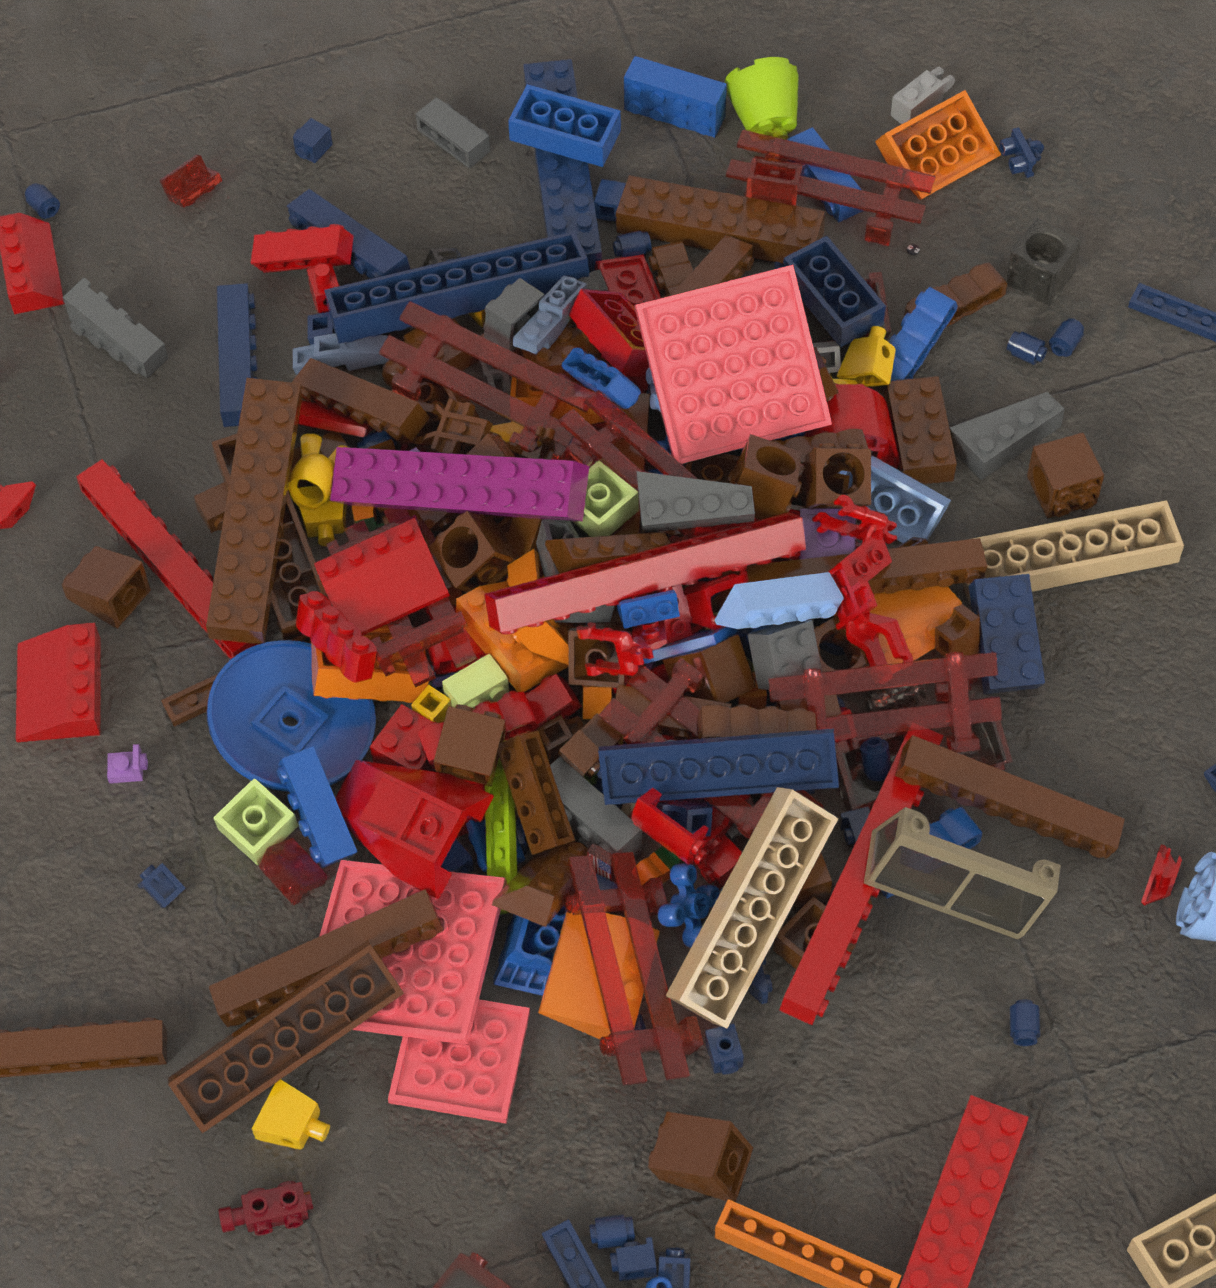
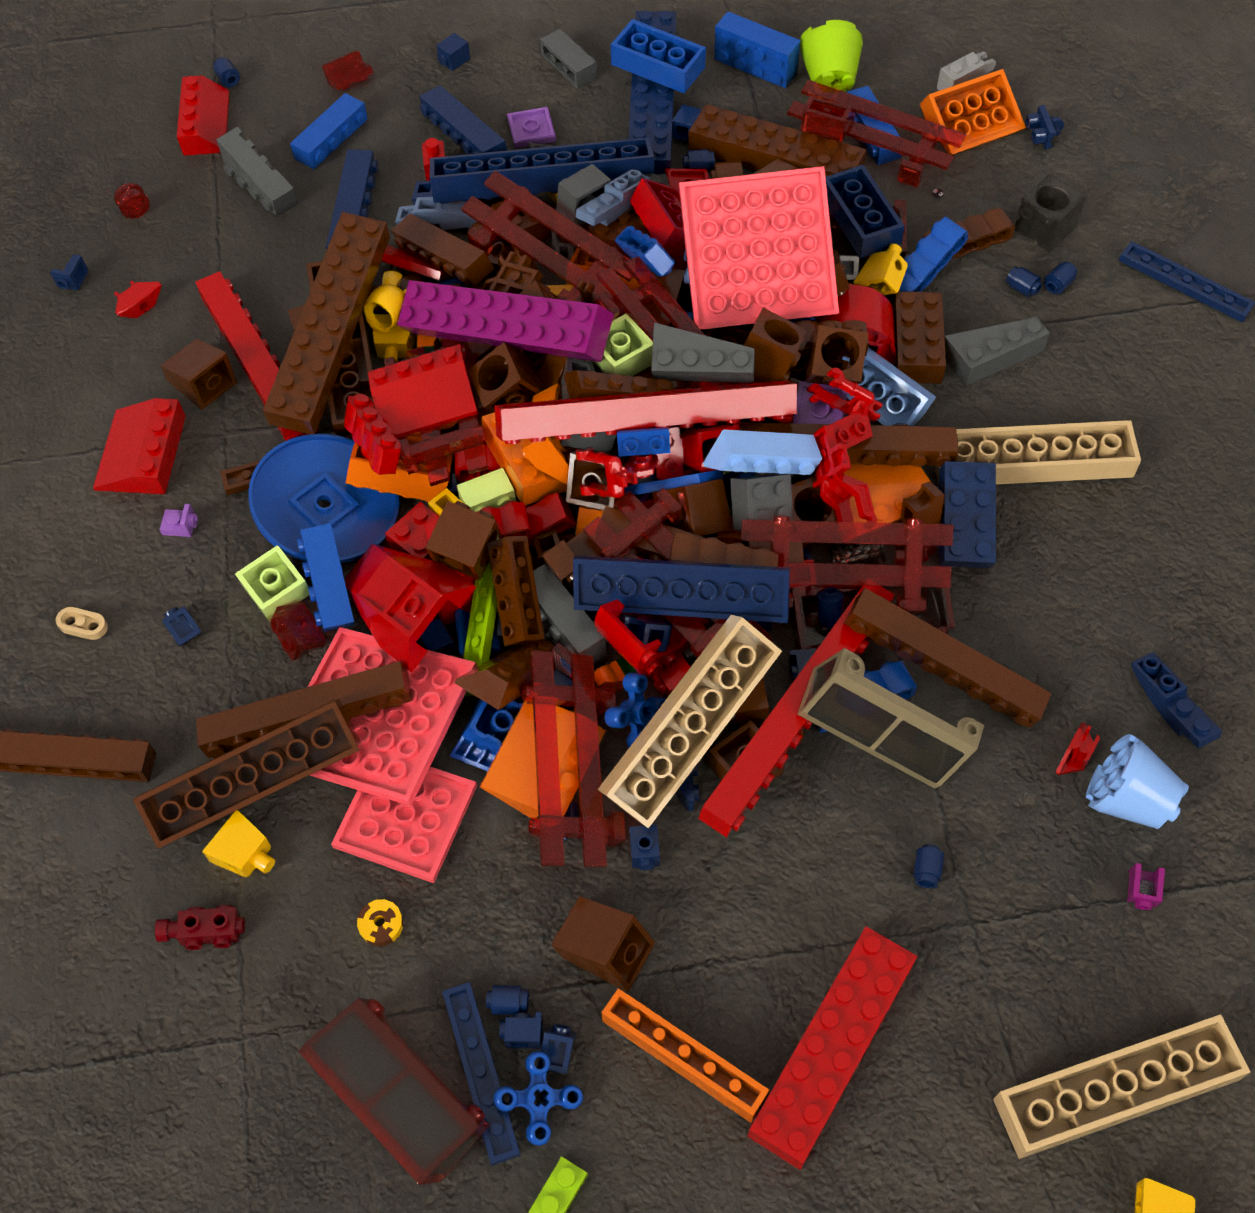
camera: 10 degrees right, 0 degrees up
red brick [251,224,354,273] -> none
reddish brown brick [1027,432,1104,519] -> none
none -> tan plate [56,607,108,640]
none -> blue brick [290,93,368,169]
none -> yellow piece [357,899,403,946]
none -> medium lavender tile [507,107,556,149]

